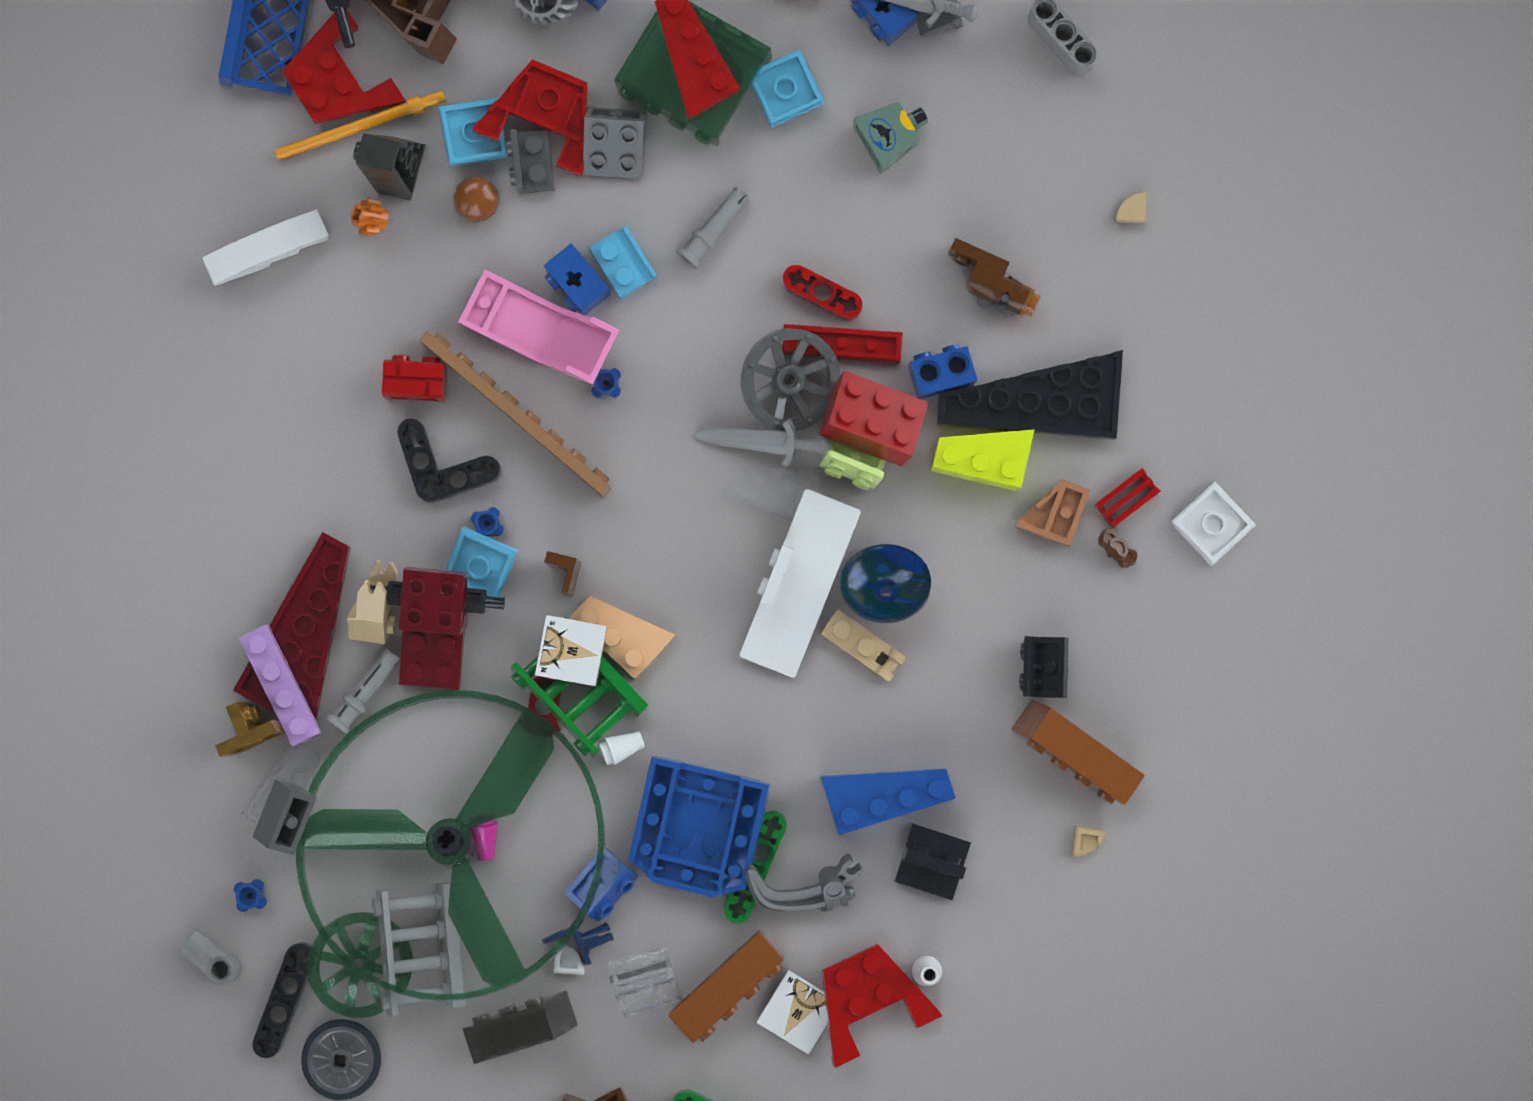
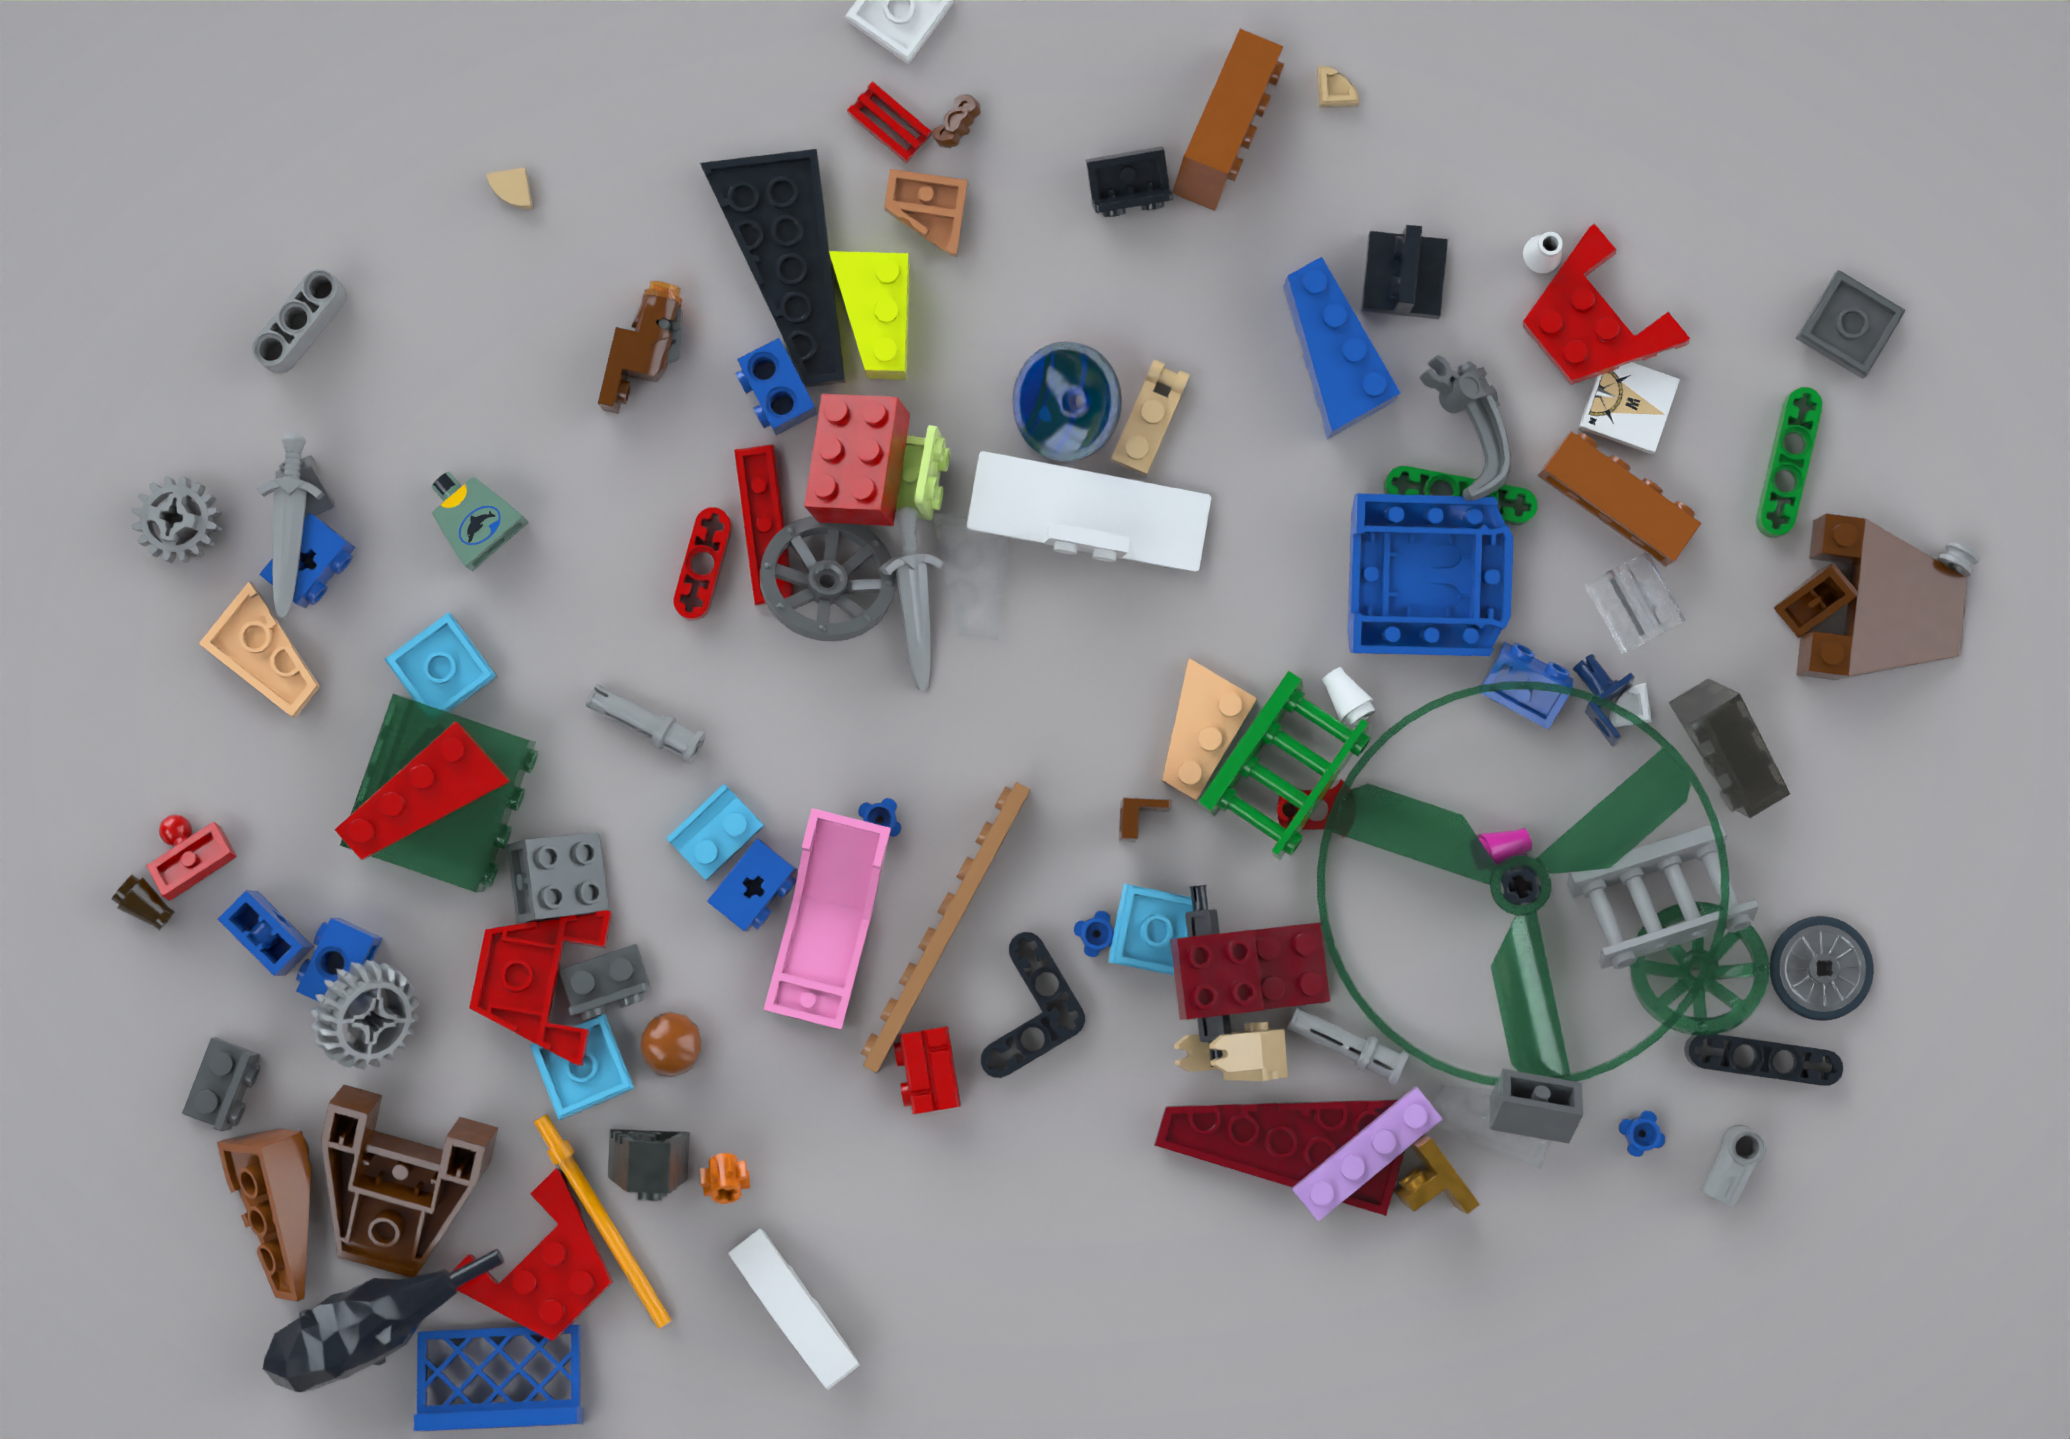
camera: 105 degrees left, 0 degrees up
white tile [535,615,607,686] -> none

